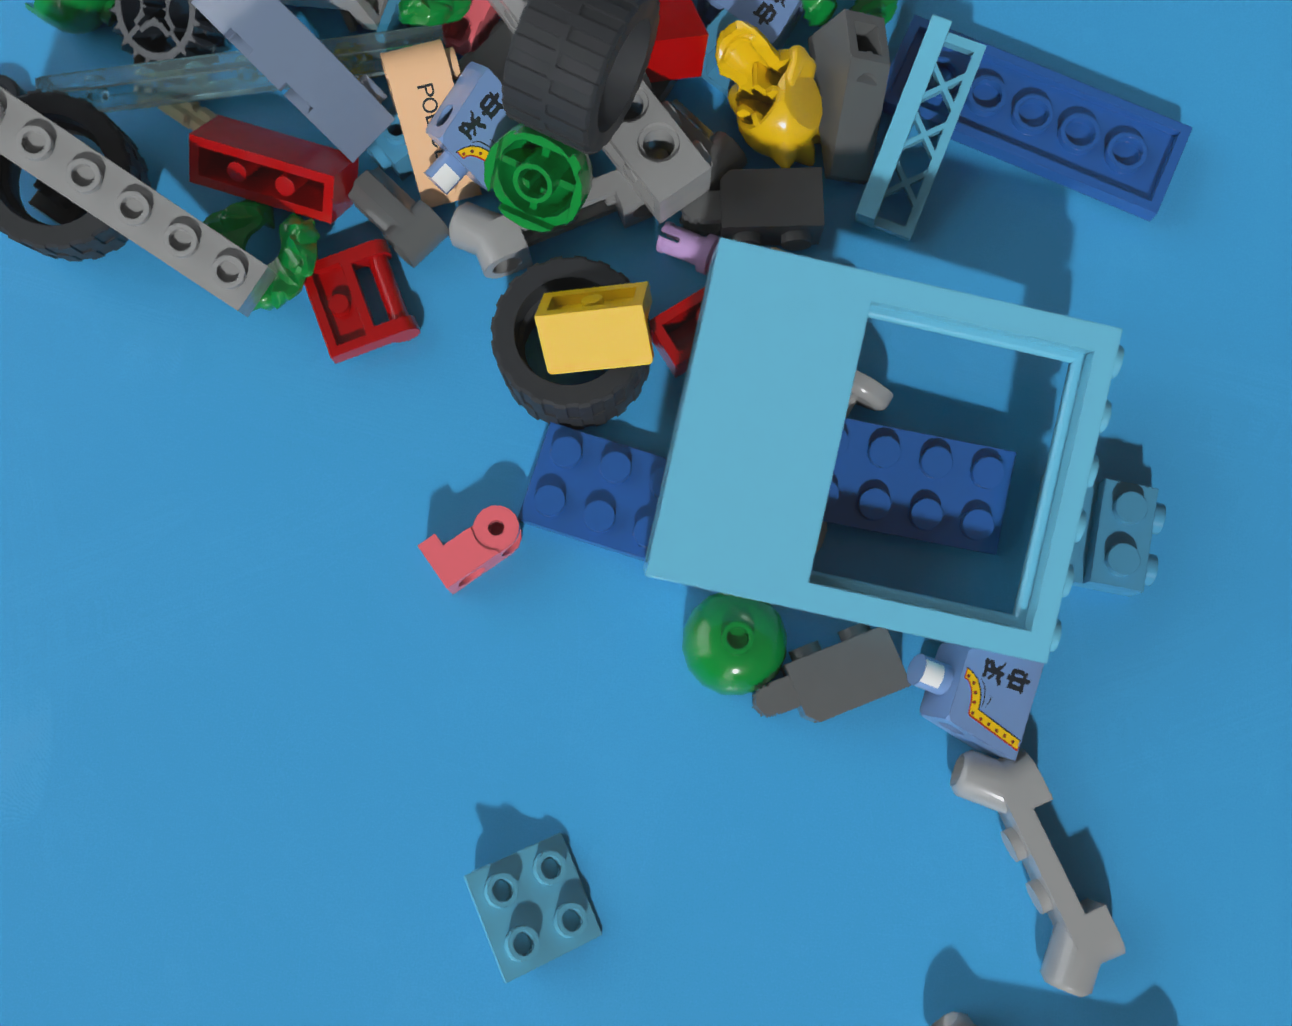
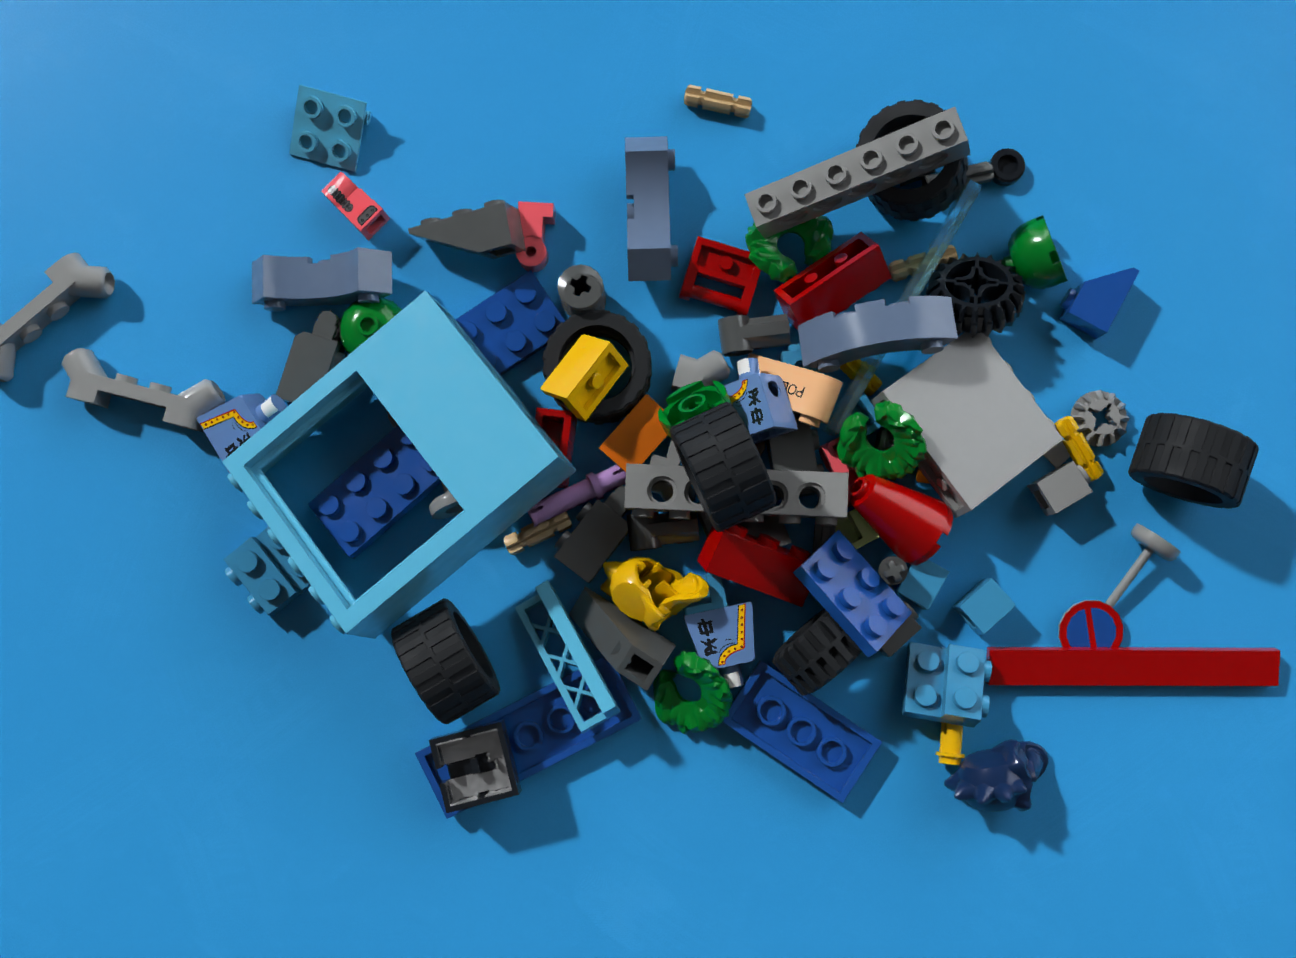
camera: 130 degrees right, 5 degrees up
none -> sand blue brick [252,247,392,311]
none -> coral leg [321,171,390,241]
none -> black tyre [391,598,500,724]
none -> dark grey slope [408,200,526,259]
none -> piece [429,719,522,813]
none -> dark grey piece [557,264,606,316]
none -> orange panel [599,394,668,472]
none -> sand blue brick [625,136,678,281]
none -> tan axle [684,85,752,118]

